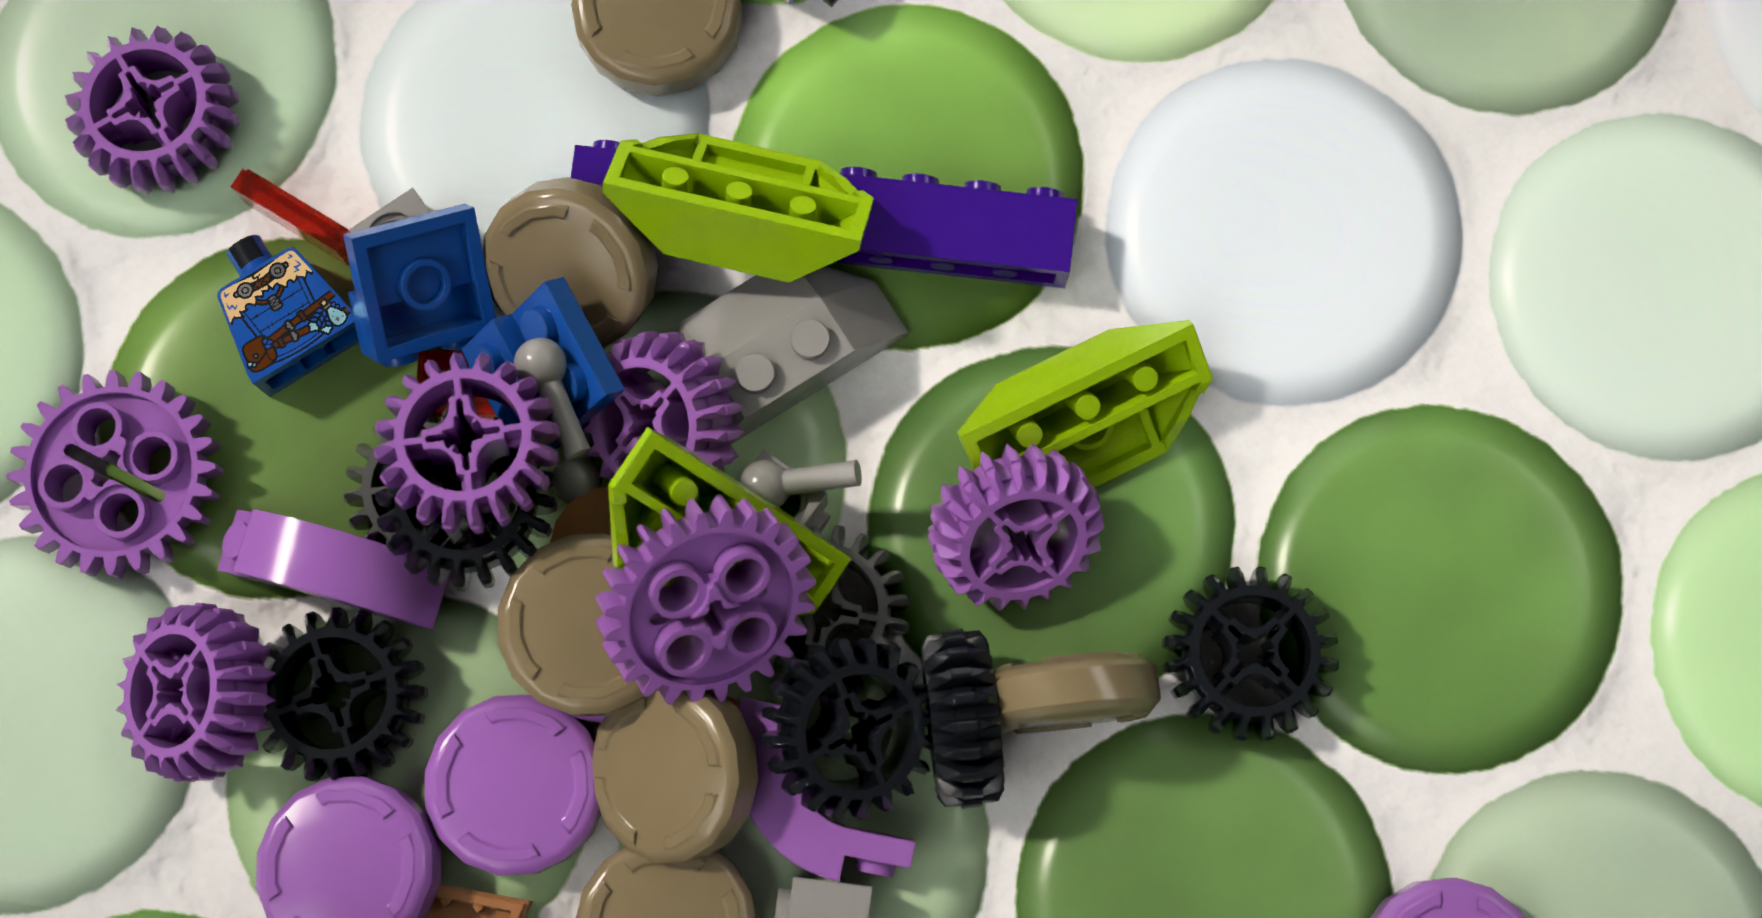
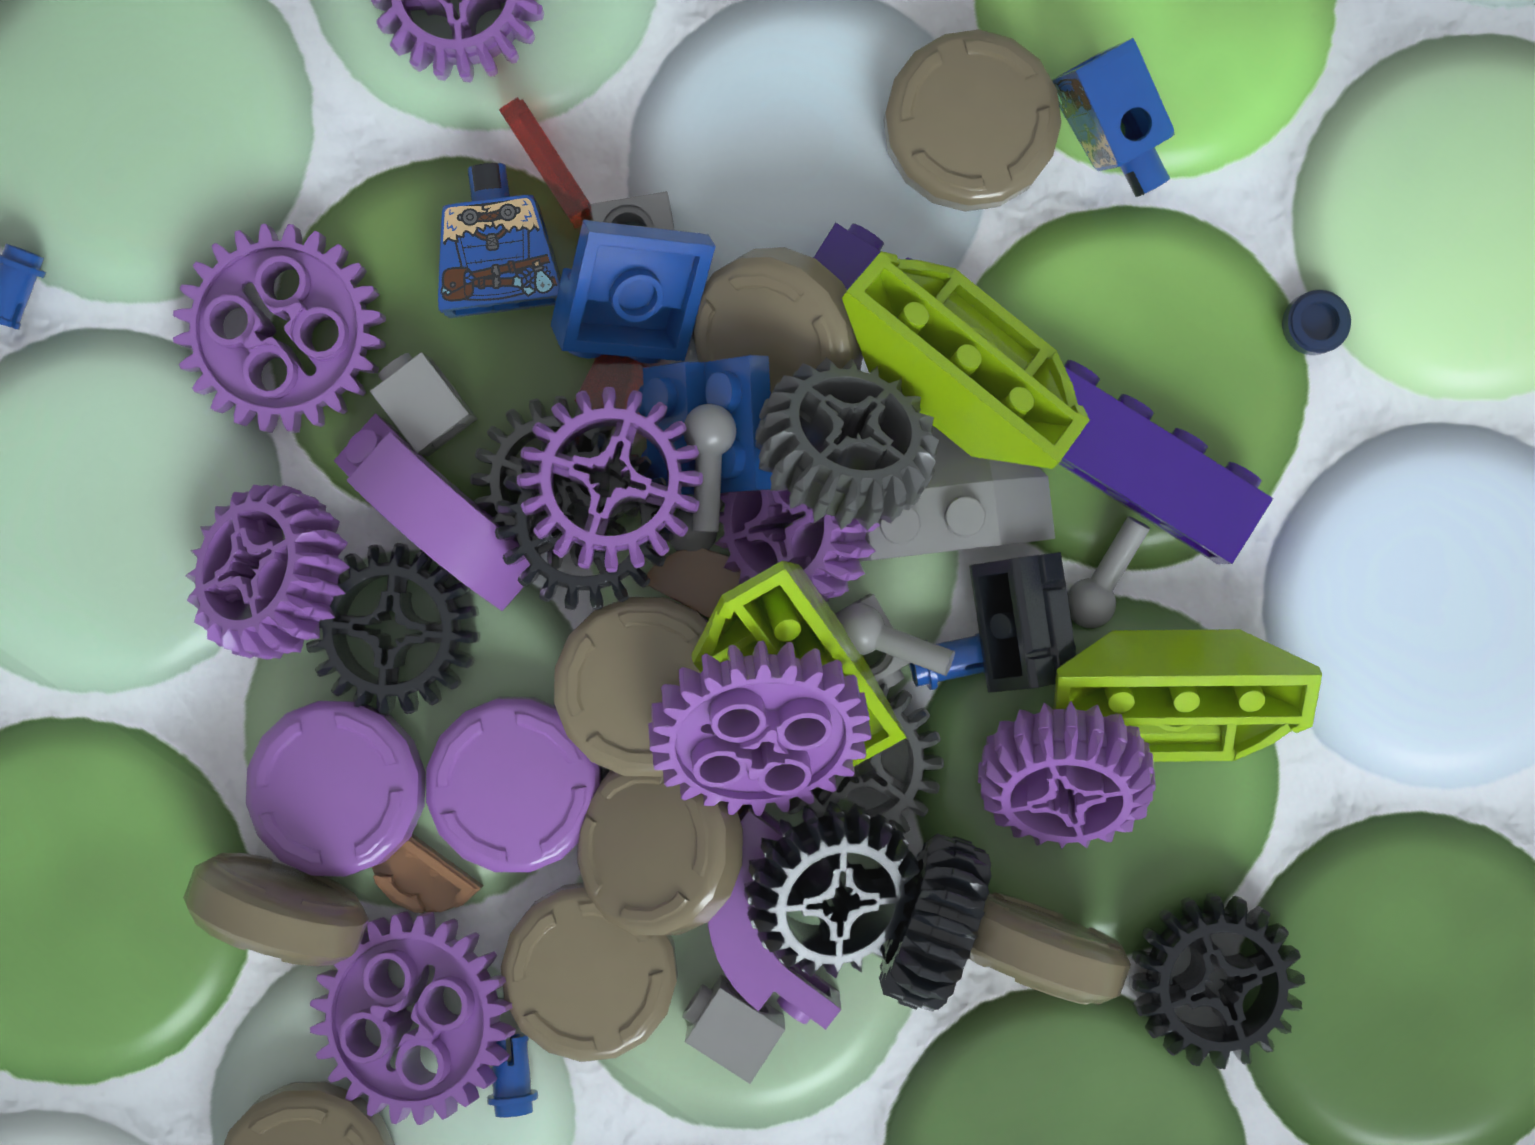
camera: 30 degrees right, 10 degrees up
none -> light grey brick [370,352,478,457]
none -> dark grey gear [755,357,939,531]
none -> blue pin [909,633,985,690]
none -> black brick [969,552,1076,693]
none -> light grey bar [1067,516,1150,628]
none -> dark blue tile [1282,290,1351,355]

